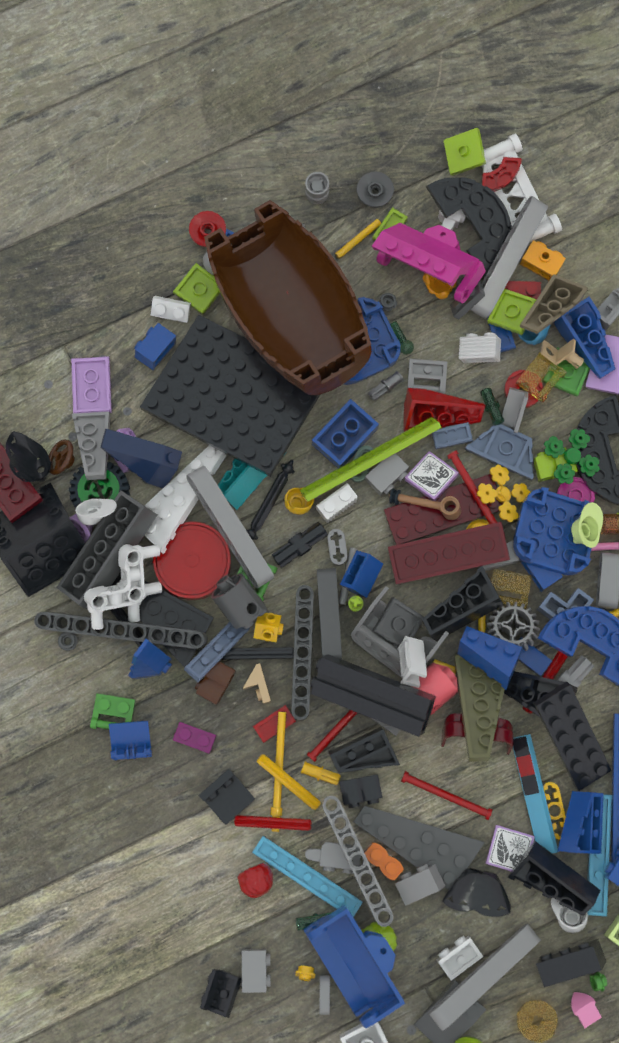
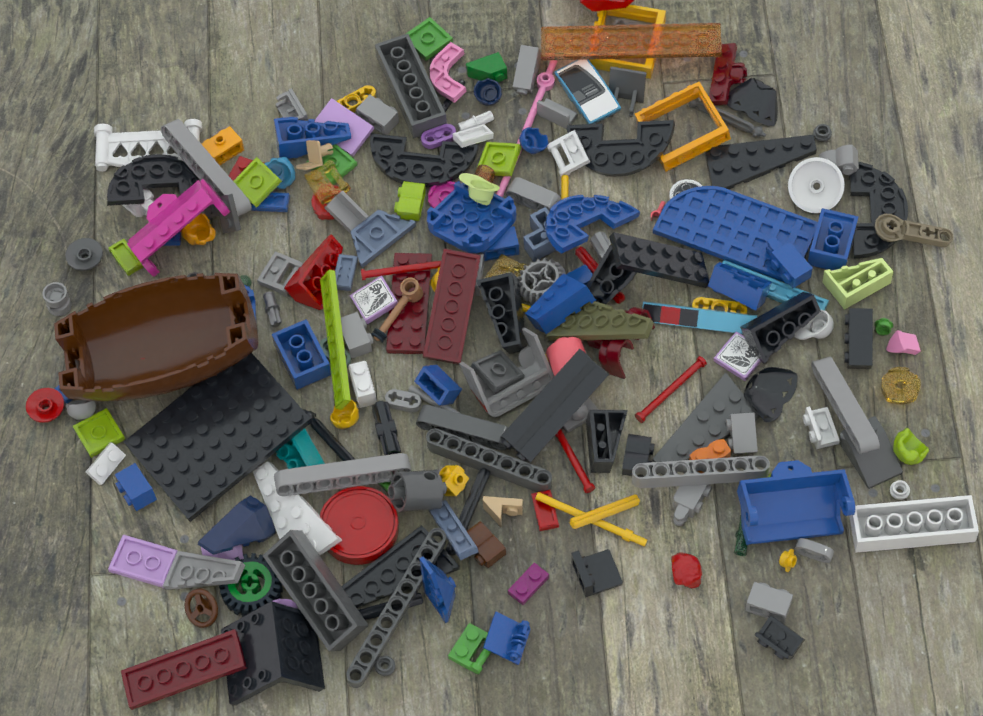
camera: 65 degrees left, 20 degrees down
black piece [6,431,52,482] -> none
white cap [75,499,117,526] -> none
white pin [84,544,162,630] -> none
red axle [234,815,312,831] -> none
medium azure tile [252,836,363,917] -> none
yellow axle [301,761,341,785] -> none
yellow piece [335,219,381,259] -> none
lime axle [348,596,364,612] -> none
white window [397,636,427,688] -> none
lime plate [444,128,486,176] -> none
white brick [459,332,501,363] -> none
yellow plant [477,464,531,523] -> none
clear green pin [480,388,504,425] -> none
red tile [482,157,522,192] -> none
dark tan wedge [520,274,588,334] -> none
green plant [544,429,600,484] -> none

